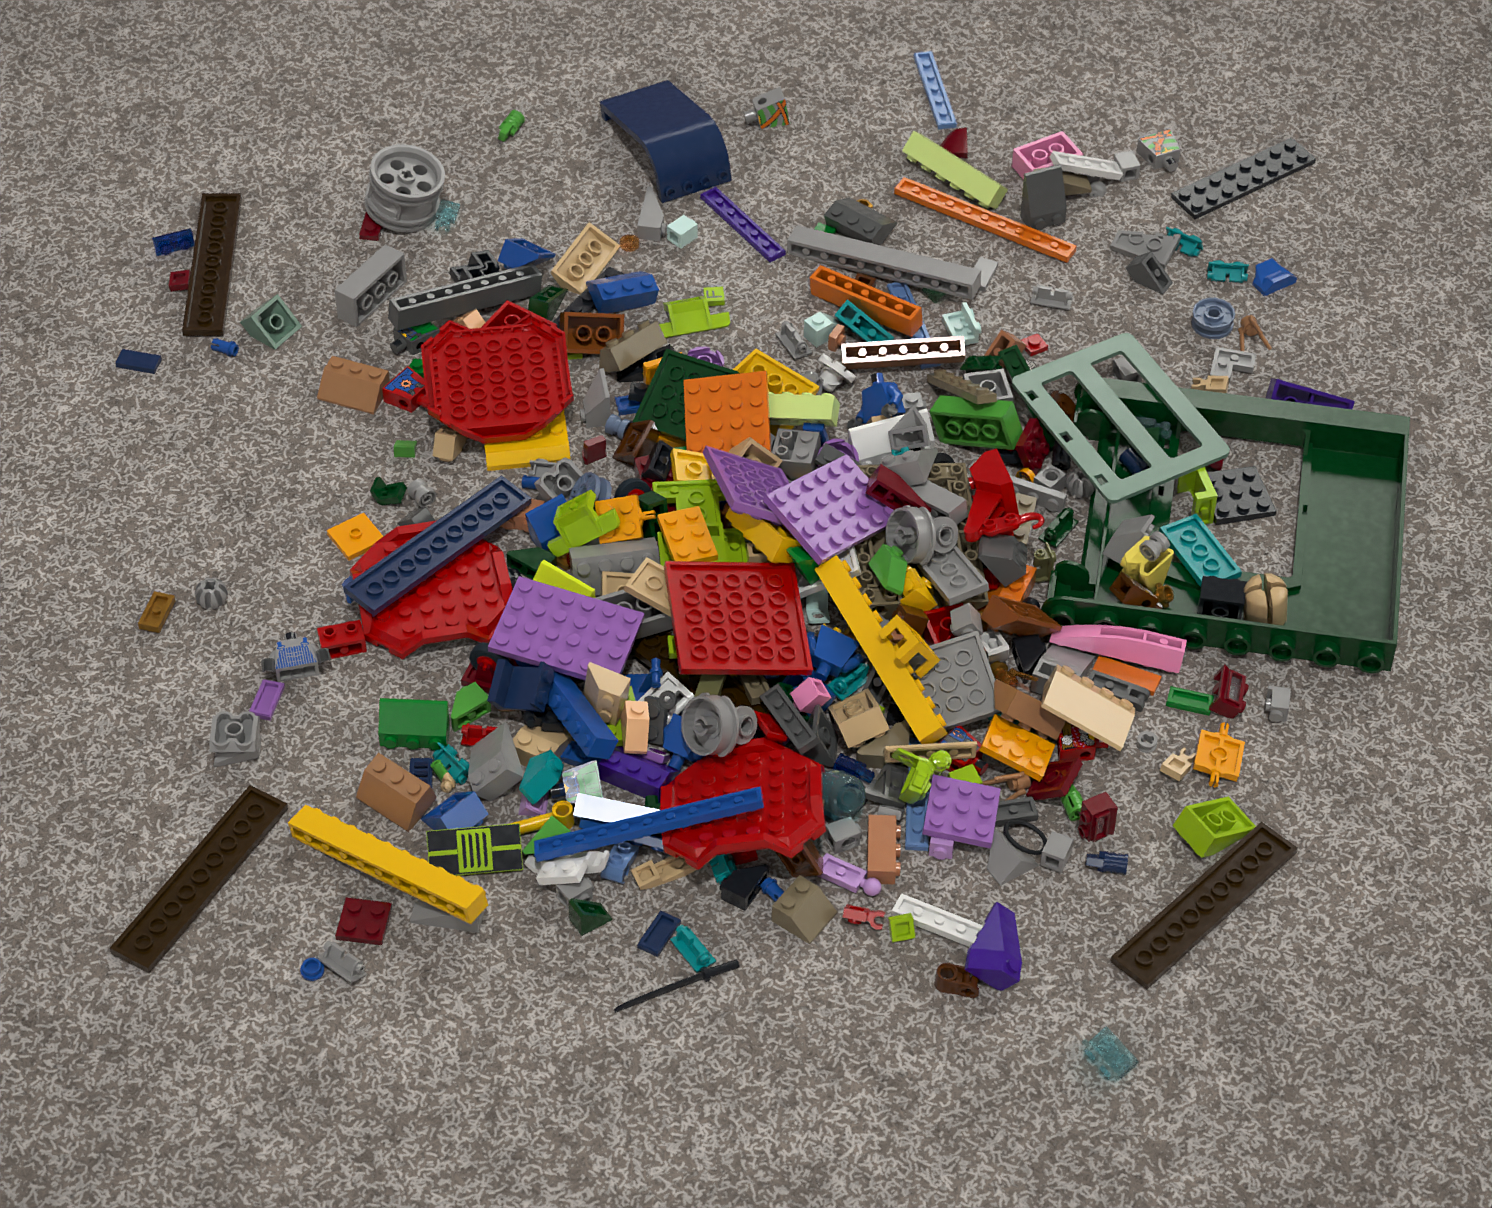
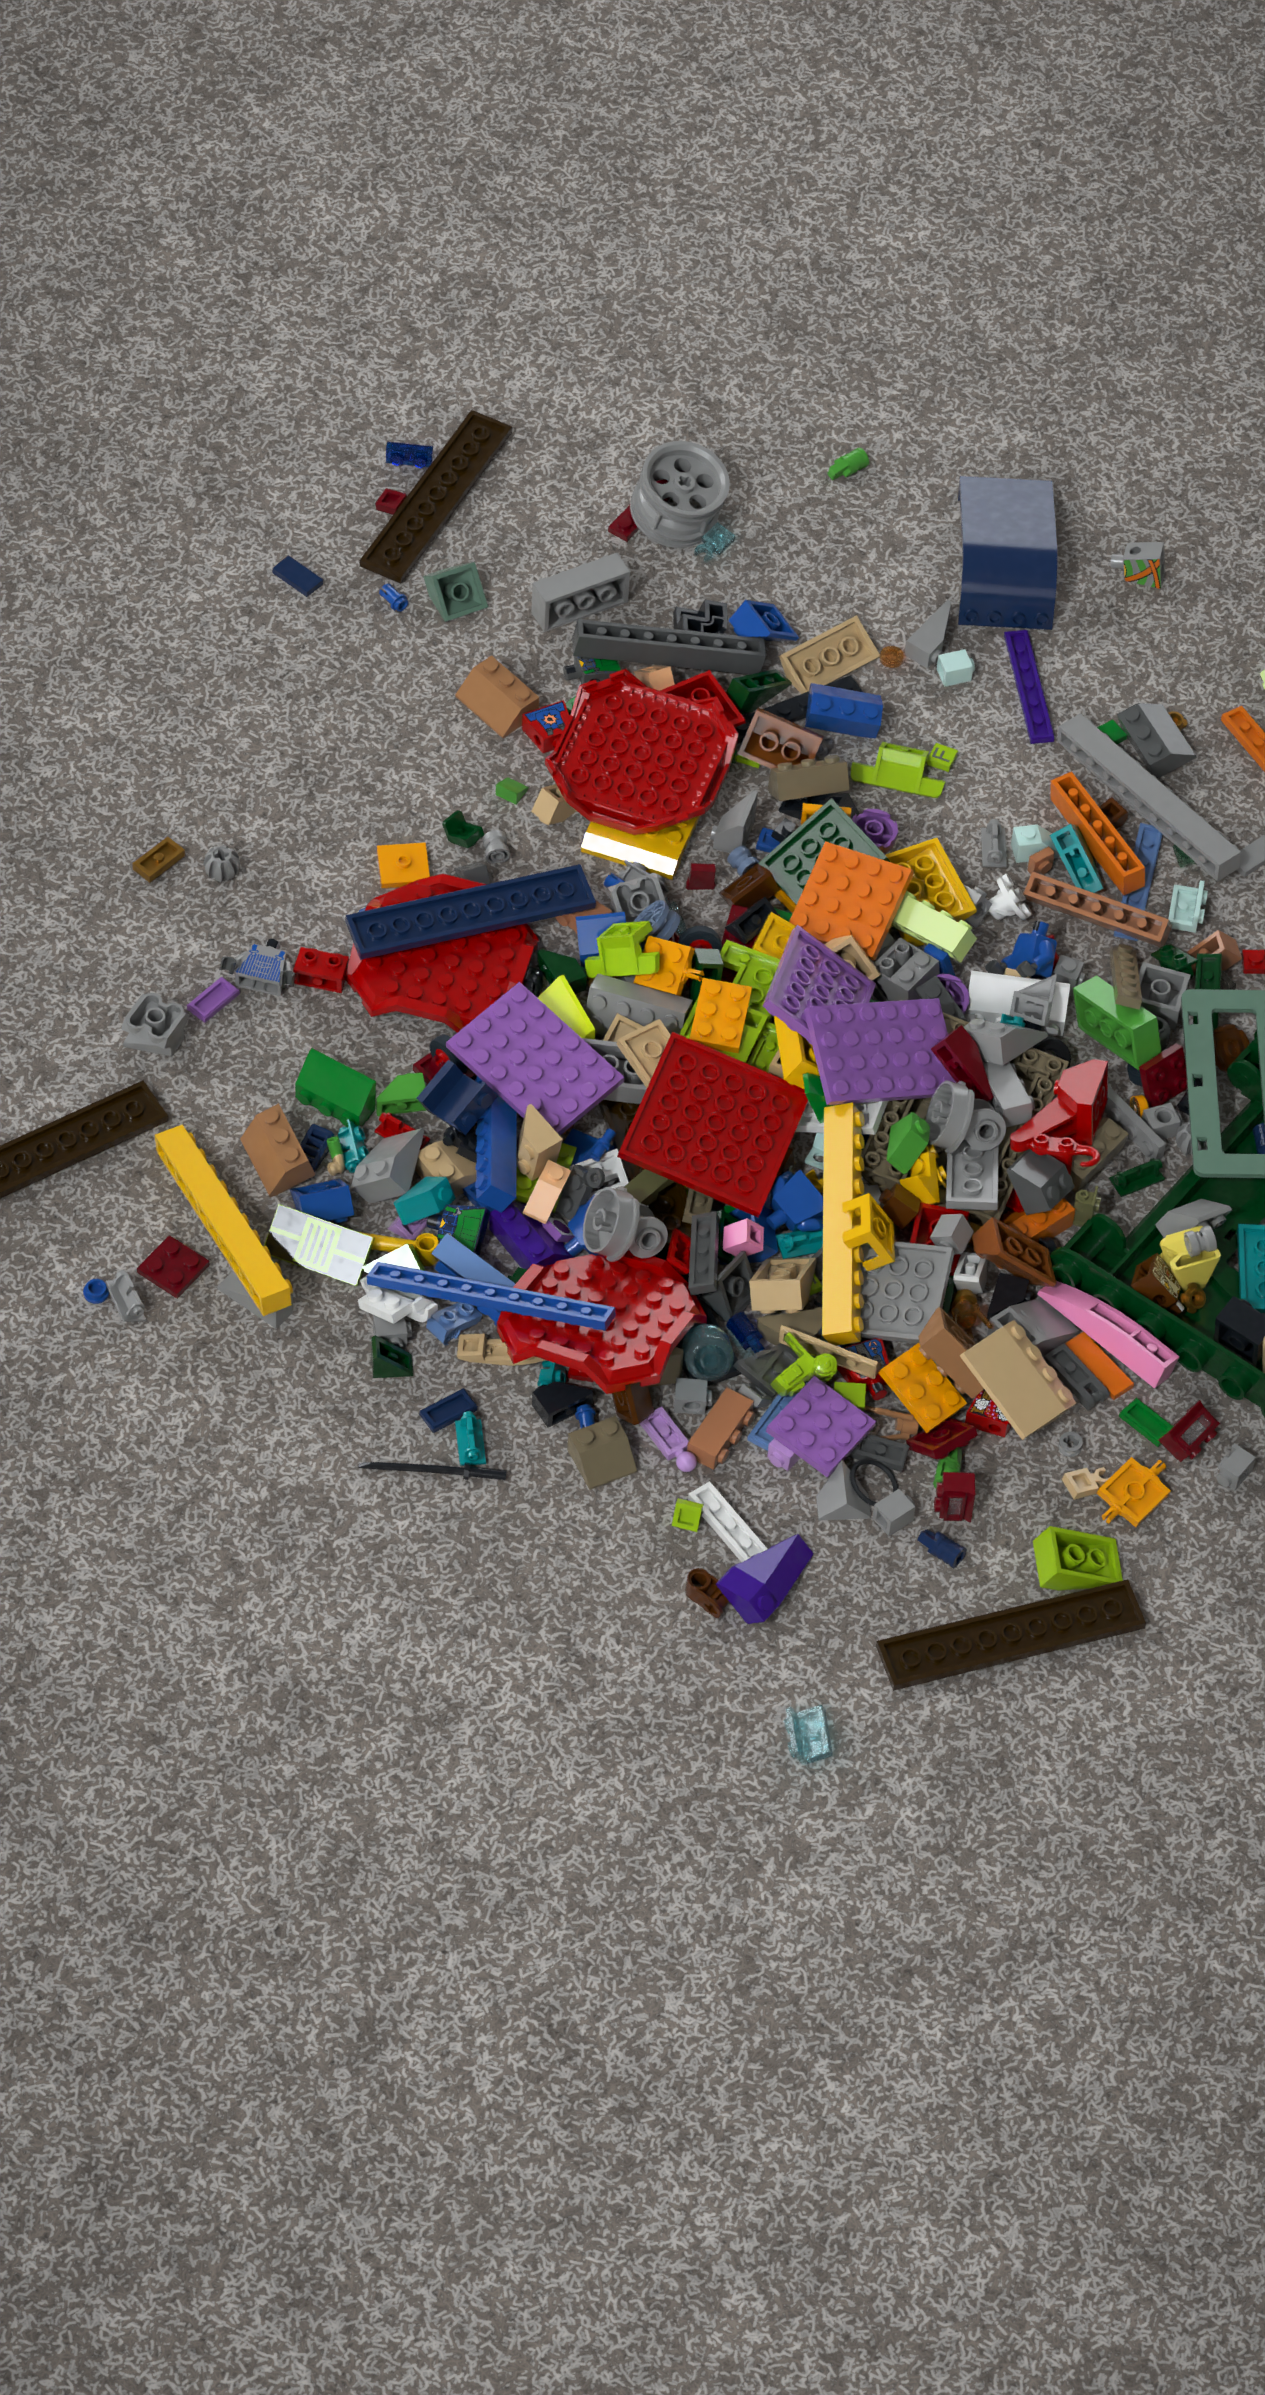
camera: 25 degrees right, 5 degrees up
plate [843,904,885,930] -> none

